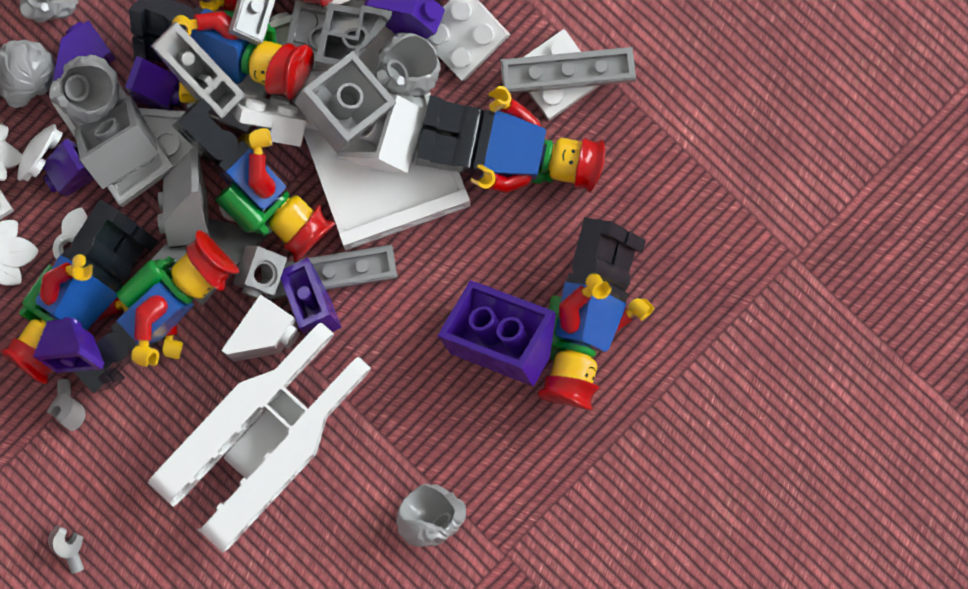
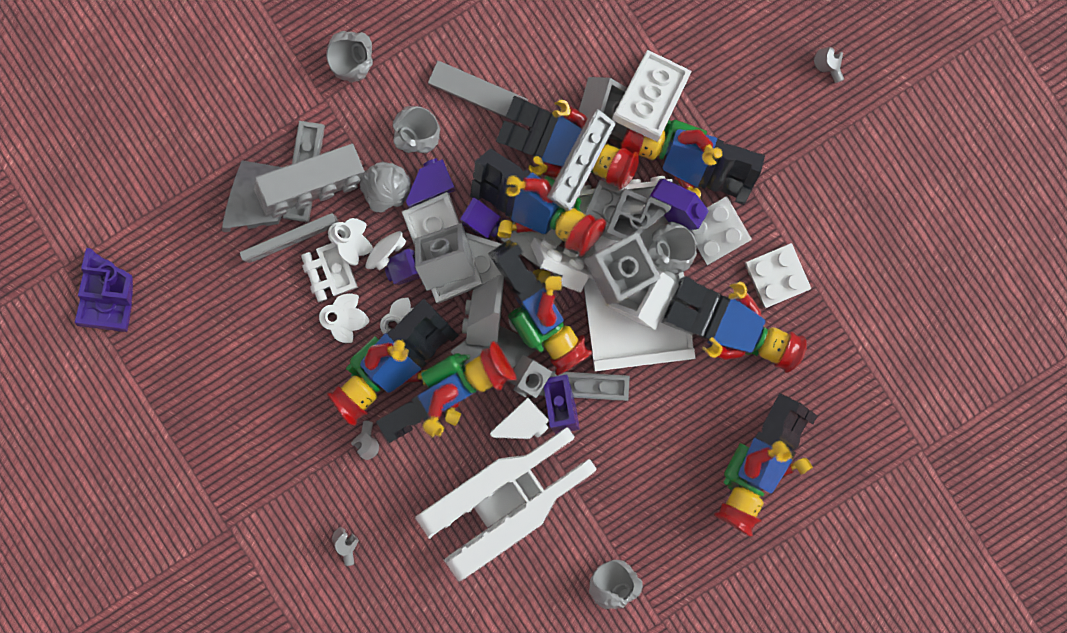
camera: 10 degrees right, 5 degrees up
dark purple slope [33,317,104,373] -> none
light grey hair [49,55,119,123] -> none
light grey slope [152,22,245,119] -> none
dark purple slope [438,280,556,387] -> none
light grey tile [500,47,636,94] -> none

